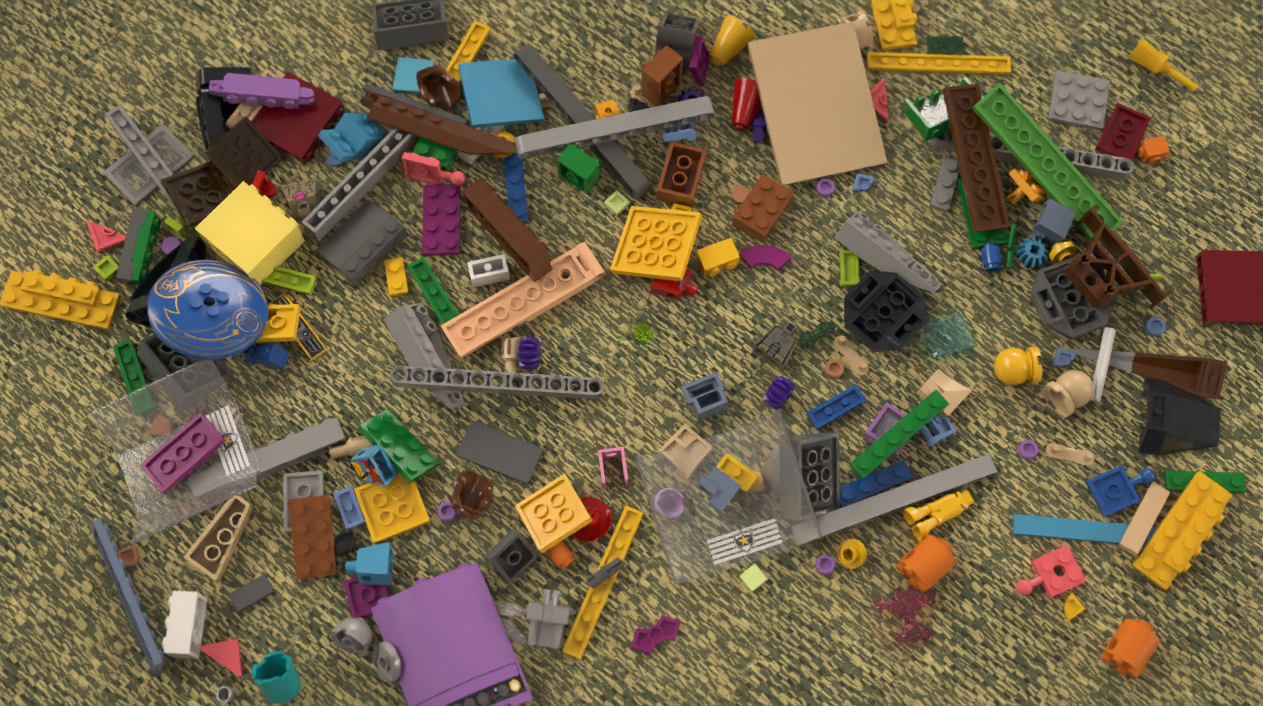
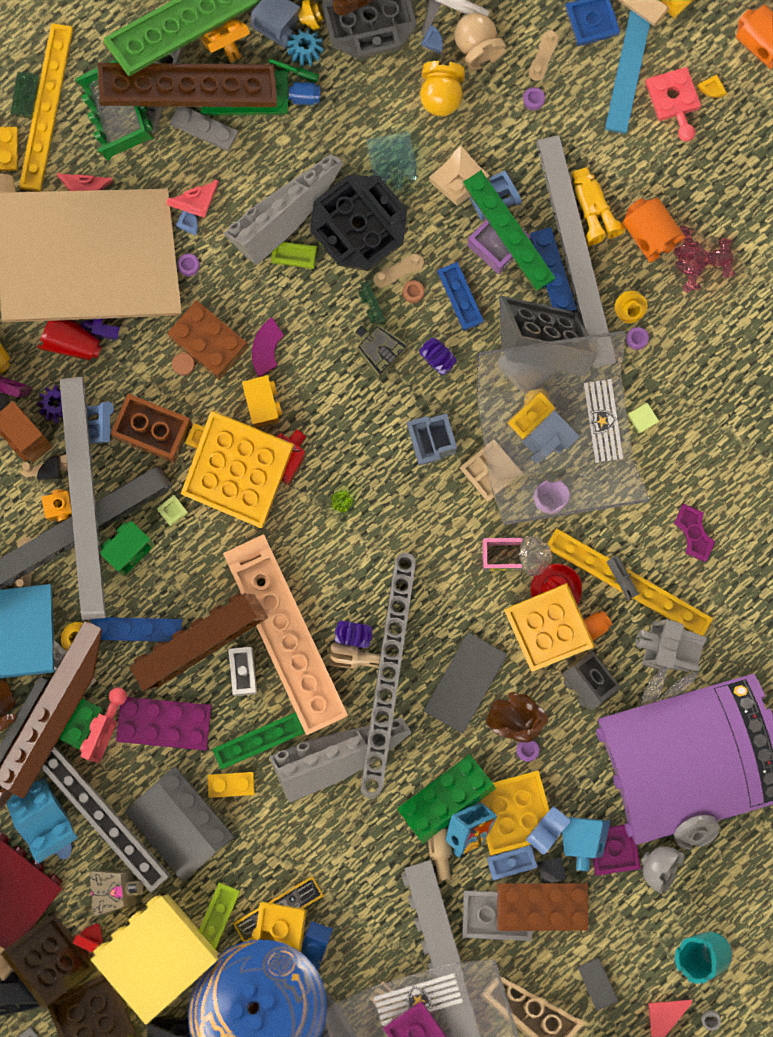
camera: 80 degrees left, 10 degrees up
none -> coral tile [167,180,219,218]
none -> clear piece [520,535,552,576]
none -> medium blue panel [526,807,571,855]

